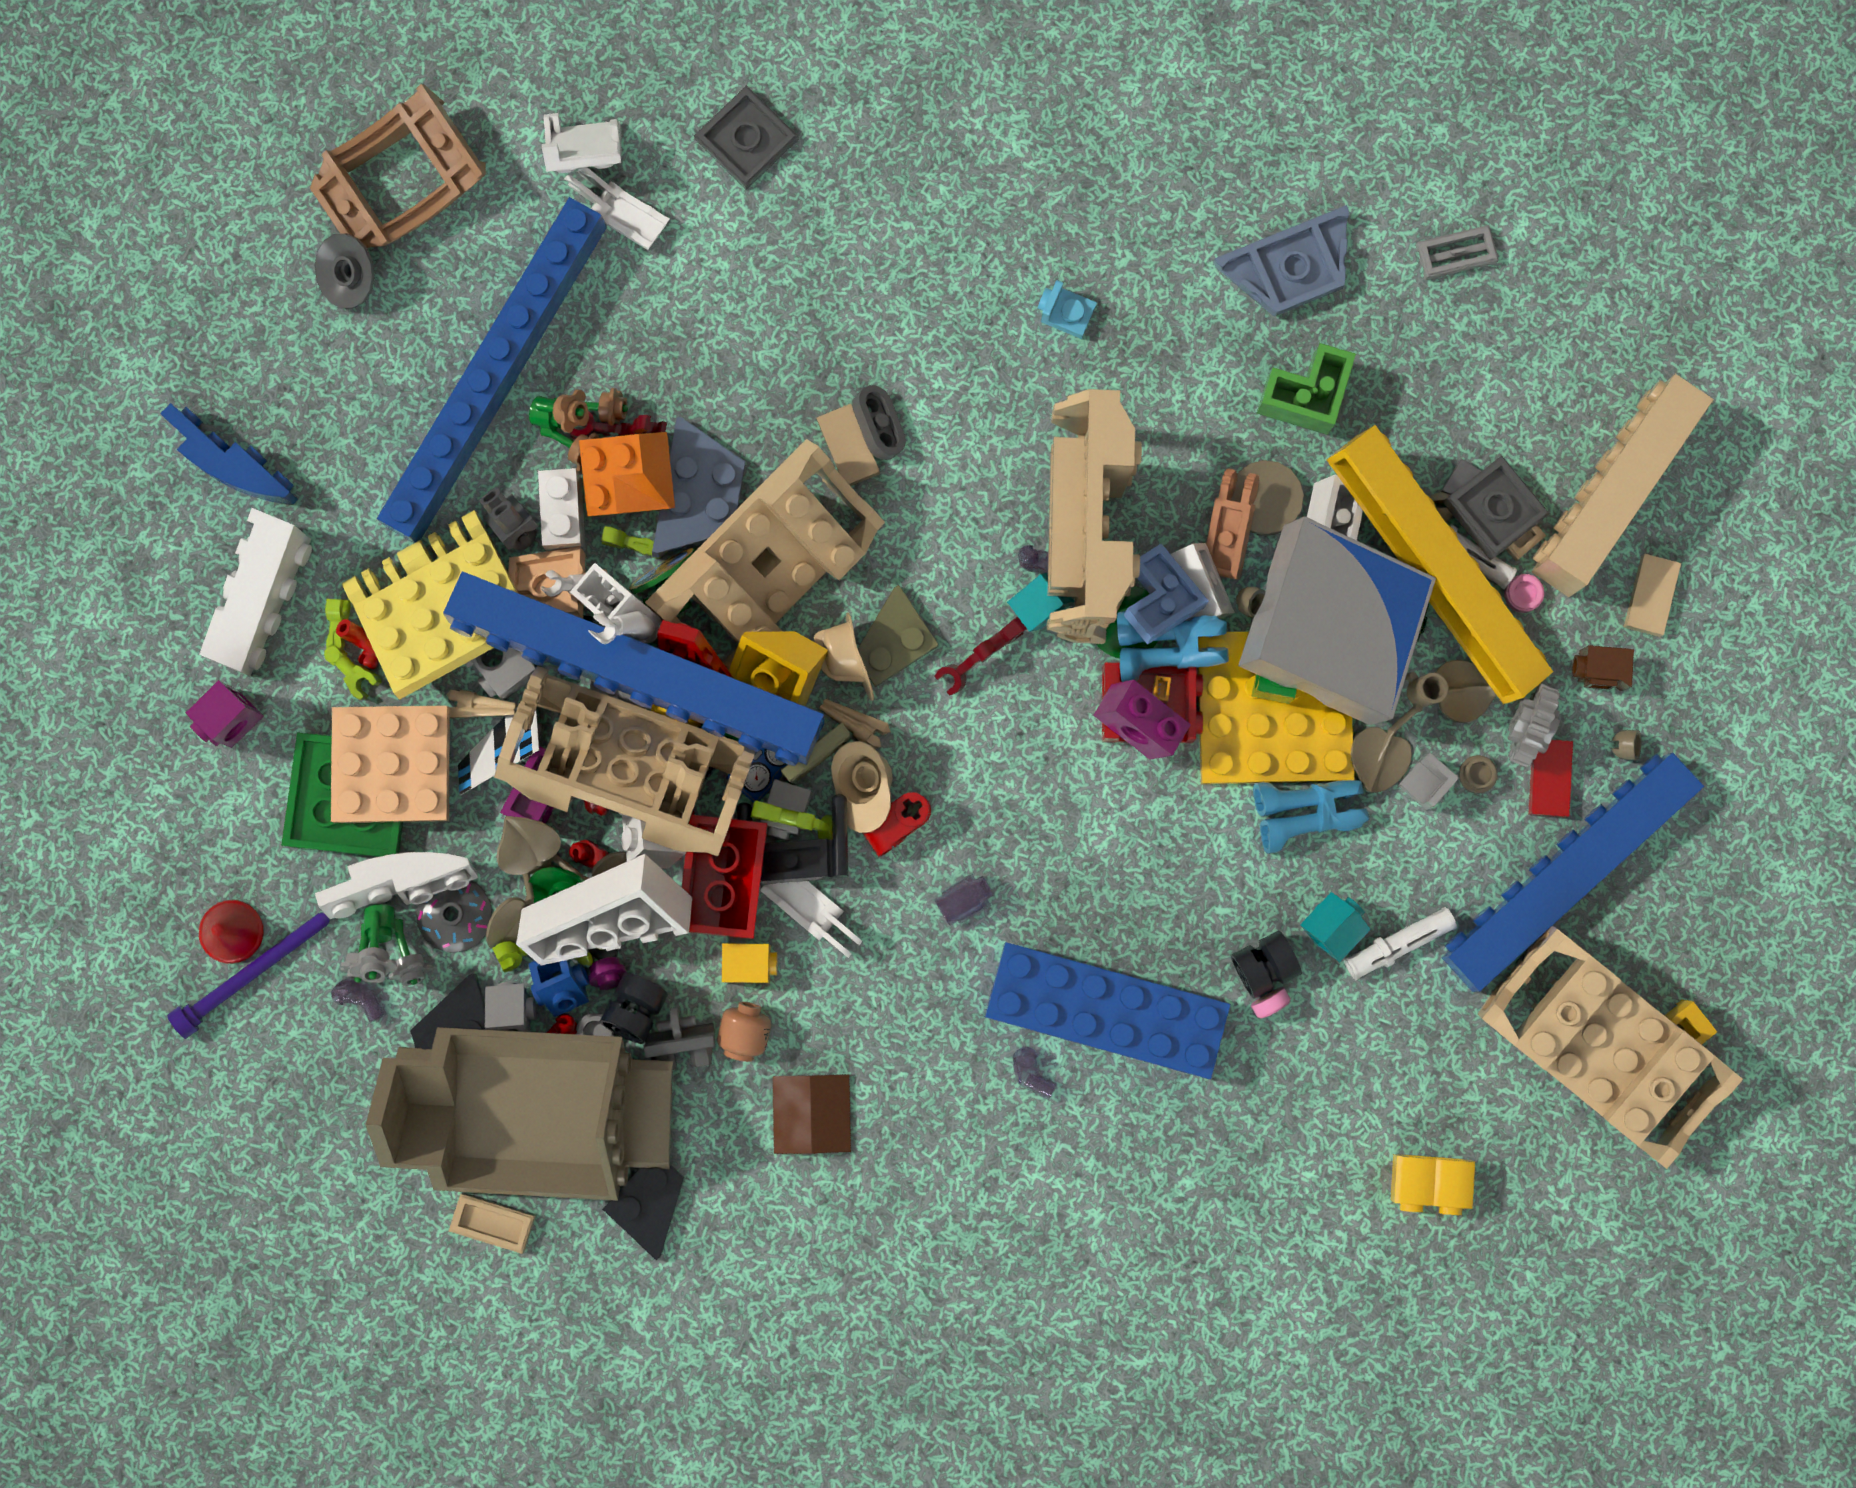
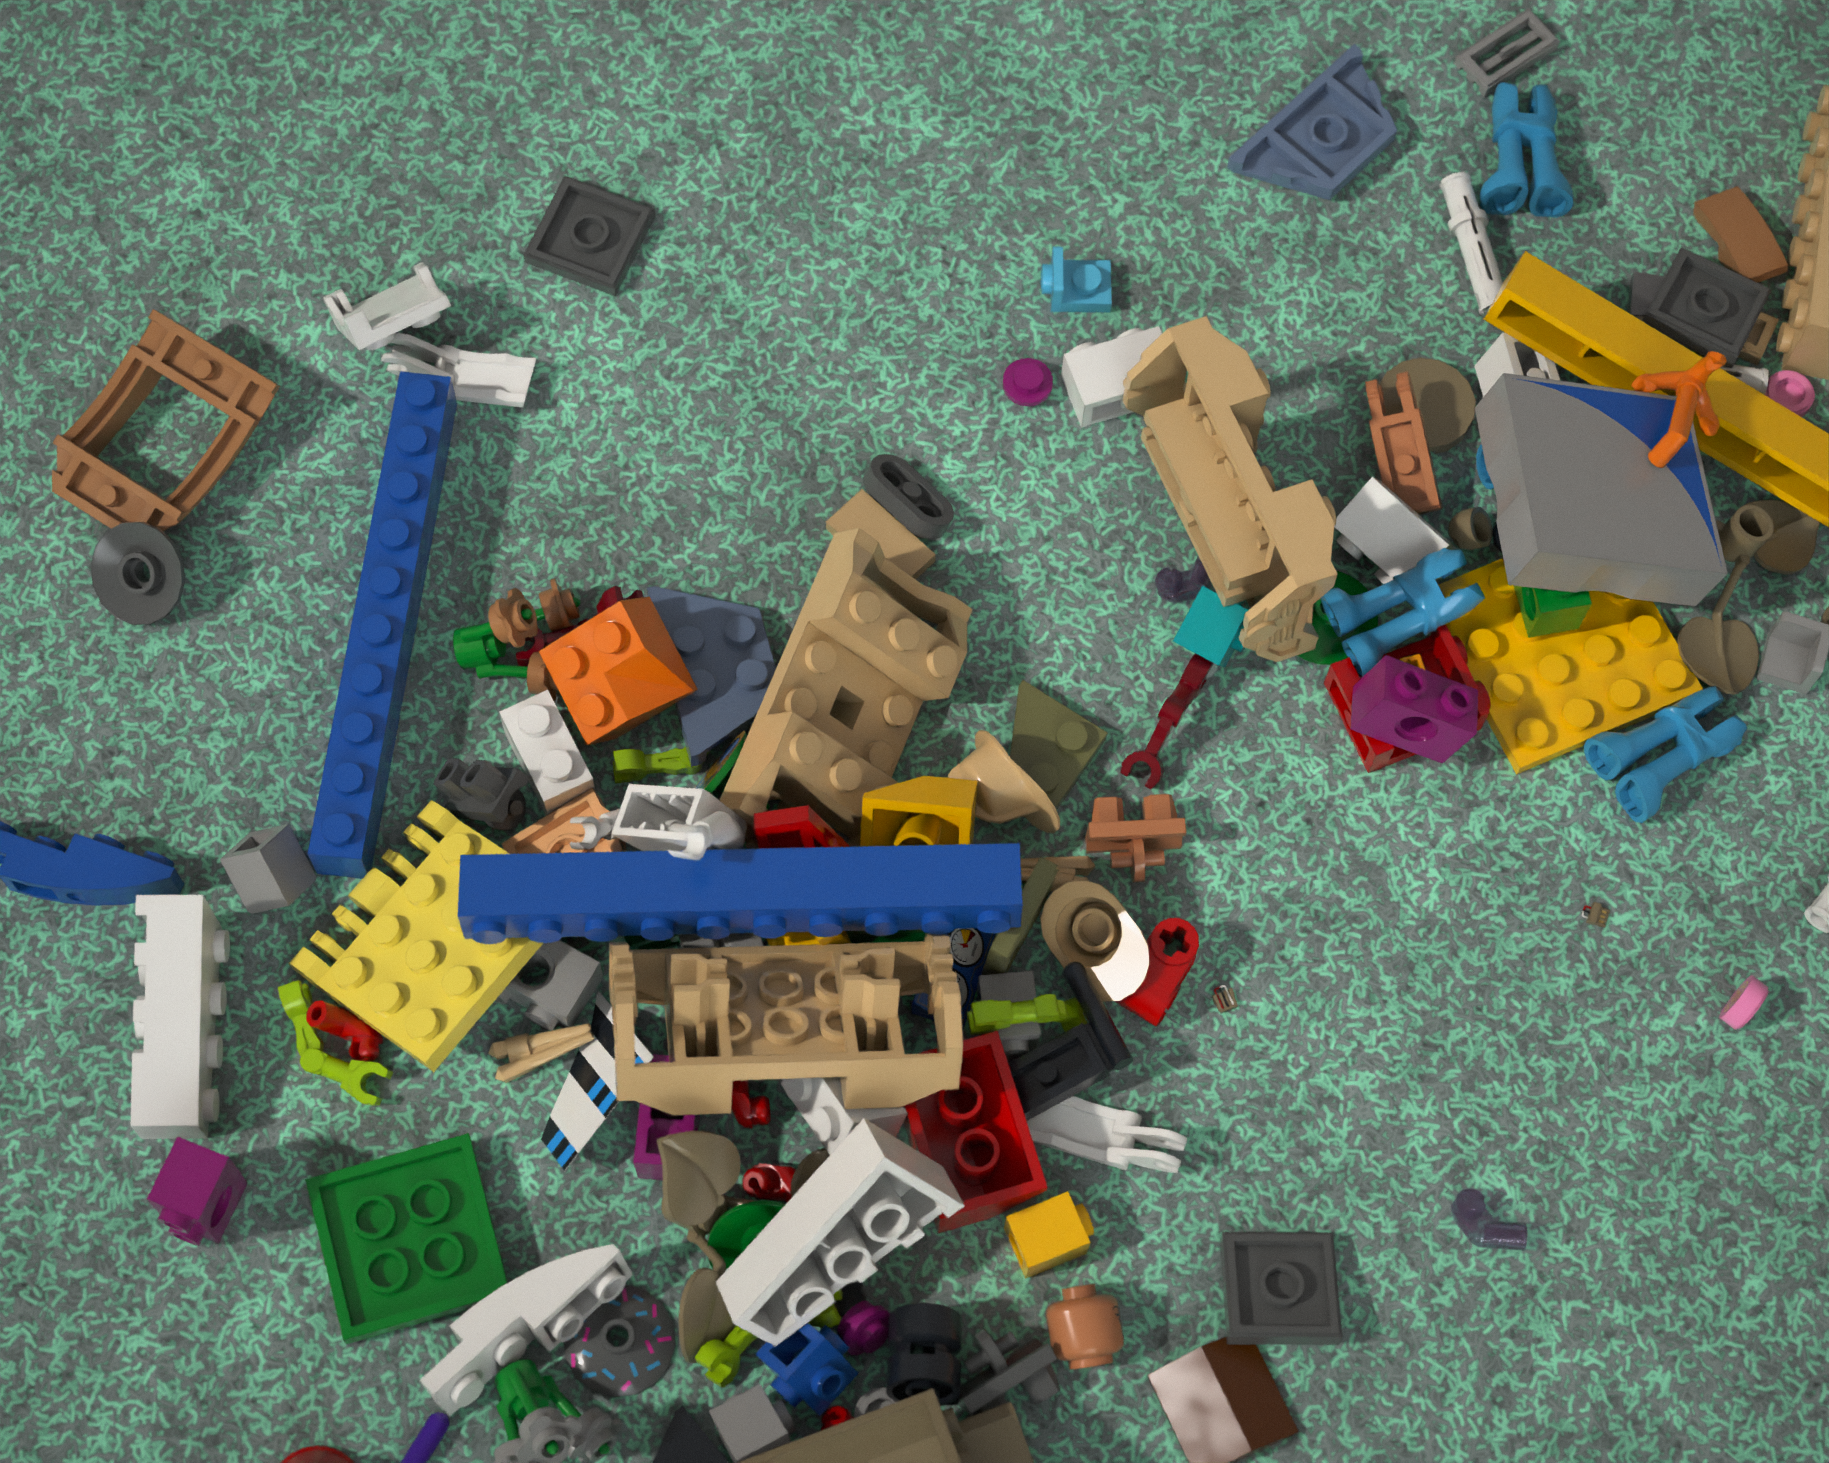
camera: 25 degrees left, 15 degrees down
light nougat plate [331,706,450,823] -> none
clear purple brick [934,873,994,926] -> none
blue brick [984,942,1231,1080] -> none
medium blue plate [1124,543,1209,644] -> none
black wheel [1230,930,1302,999] -> none
bright green brick [1256,343,1356,435] -> none
teal brick [1300,892,1371,963] -> none
none -> light grey panel [220,824,316,914]
none -> magenta plate [1002,358,1053,406]
none -> white brick [1061,326,1162,428]
none -> nougat hips [1085,794,1186,883]
none -> dark tan piece [1211,985,1238,1014]
none -> dark grey tile [1220,1232,1342,1345]
none -> white pin [1439,172,1503,317]
none -> dark azure piece [1480,82,1573,217]
none -> dark tan piece [1582,902,1610,928]
none -> orange piece [1631,351,1727,468]
none -> medium nougat slope [1693,186,1788,283]

